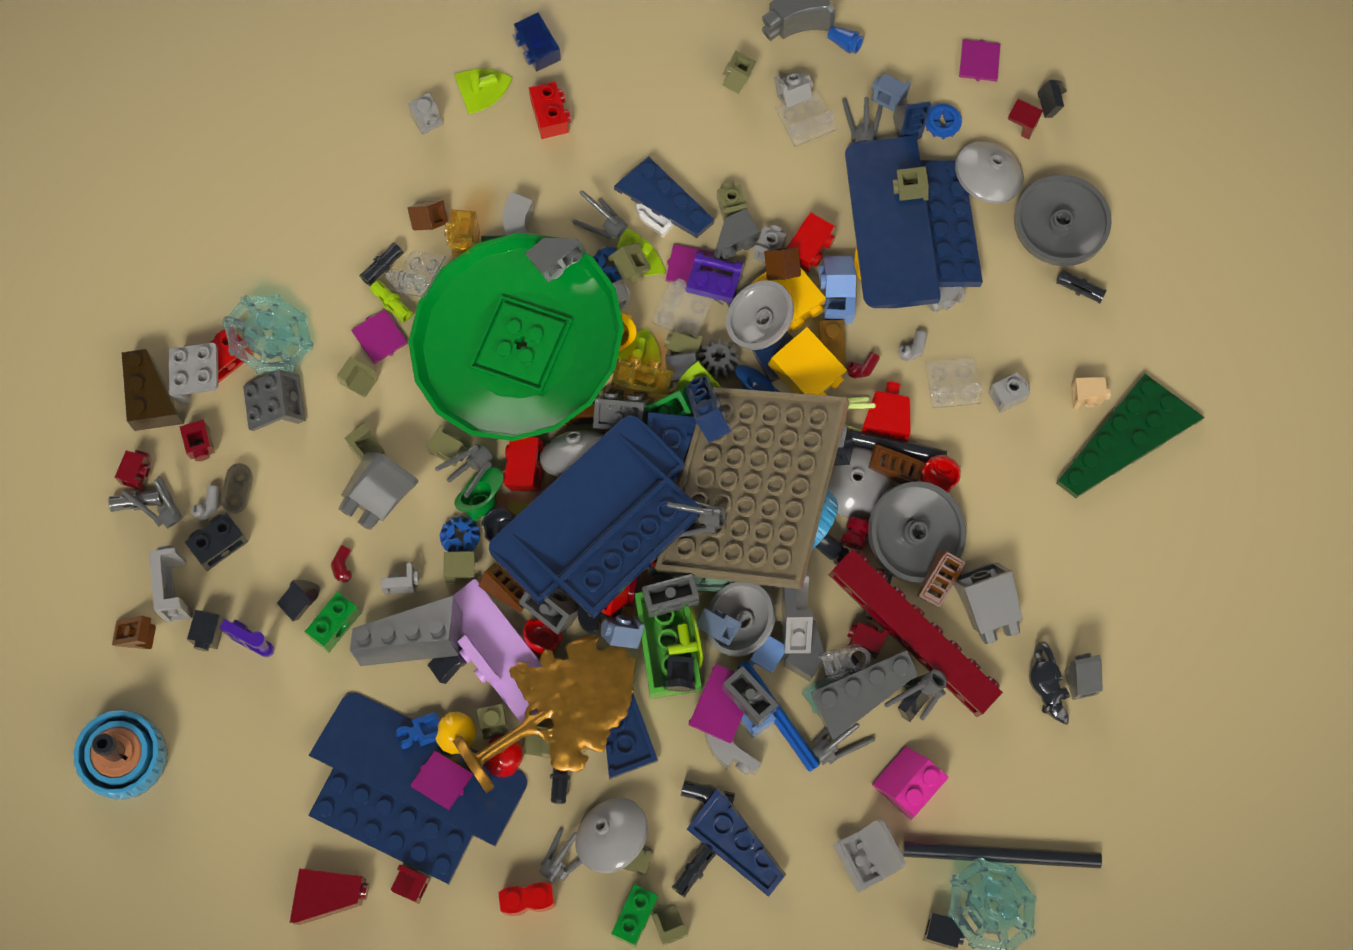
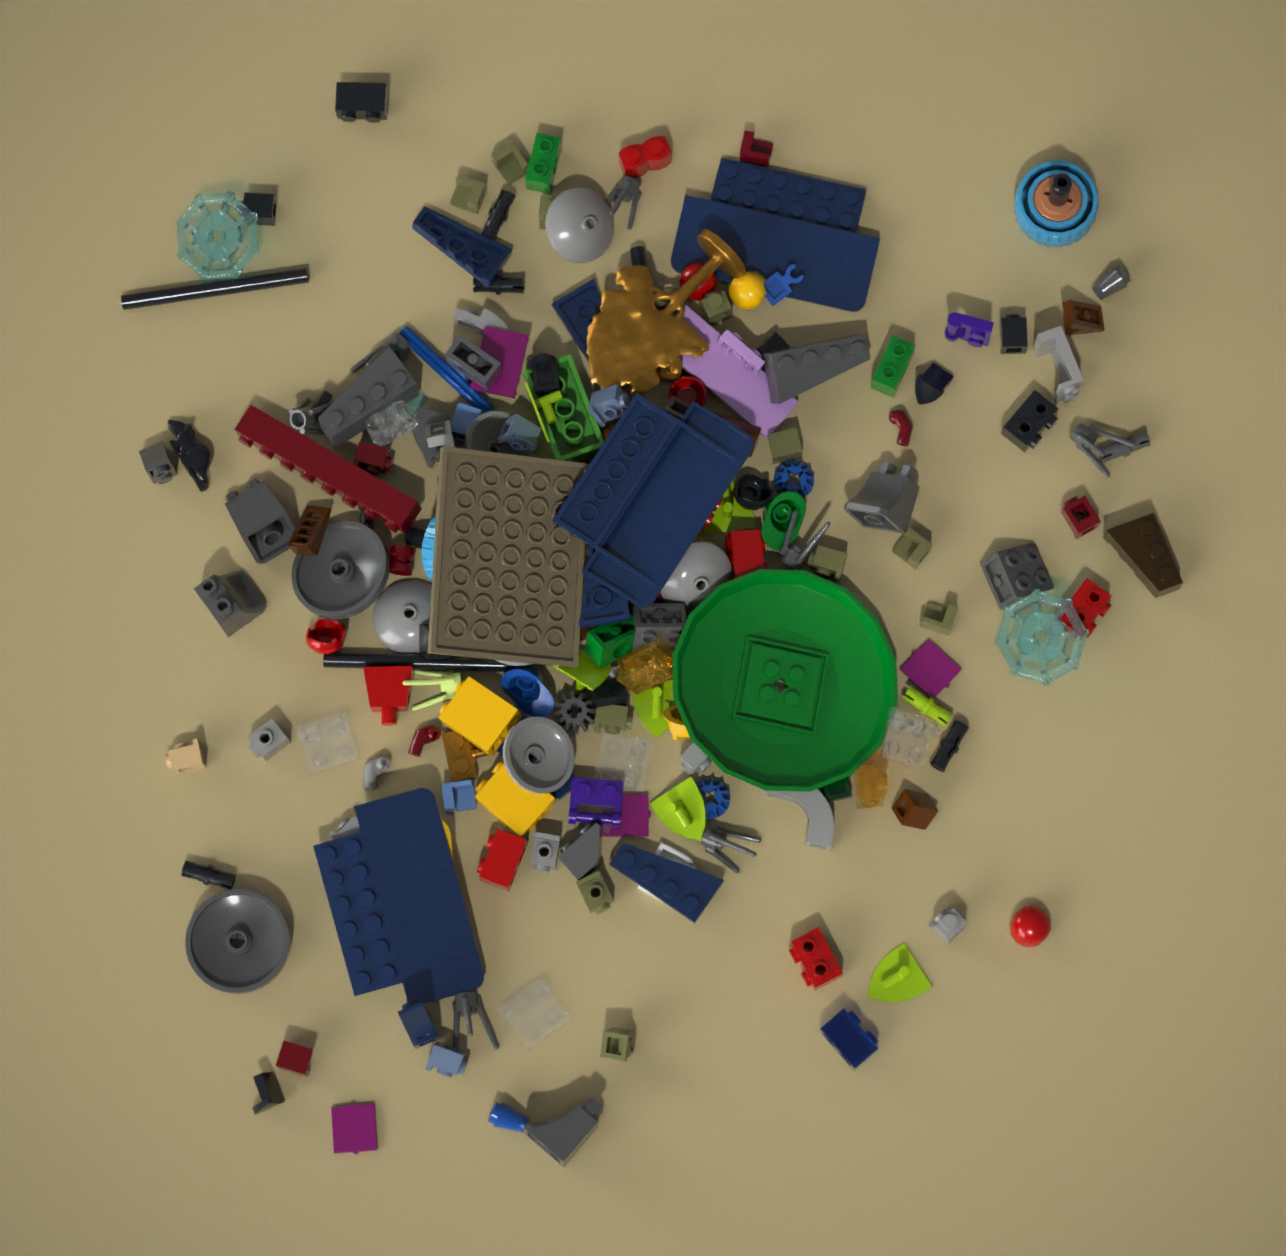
camera: 175 degrees right, 5 degrees up
dark red brick [114,450,151,492] -> none
light grey bracket [168,343,218,404] -> none
light grey arm [192,486,219,520] -> none
clear smoke plate [220,463,253,513] -> none
dark red slope [289,868,369,925] -> none
light grey bracket [381,562,419,595] -> none
magenta piece [411,751,473,810] -> none
dark grey slope [525,238,586,283] -> none
olive brick [608,243,651,284] -> none
dark grey brick [642,574,699,618] -> none
dark grey plant [667,501,726,537] -> none
dark blue slope [686,374,731,443] -> none
reddish brown panel [764,247,801,280] -> none
light grey brick [774,72,813,108] -> none
medium blue brick [819,256,856,298] -> none
light grey bracket [833,818,906,892] -> none
reddish brown slope [868,445,924,484] -> none
dark pink slope [872,746,949,820] -> none
olive brick [893,167,929,201] -> none
blue gear [925,103,962,140] -> none
light grey dish [955,141,1023,204] -> none
dark green wing [1056,373,1205,498] -> none
none -> dark grey hips [194,571,266,637]
none -> olive panel [450,174,487,214]
none -> red hair [1010,905,1051,947]
none -> dark grey cone [1092,265,1131,300]

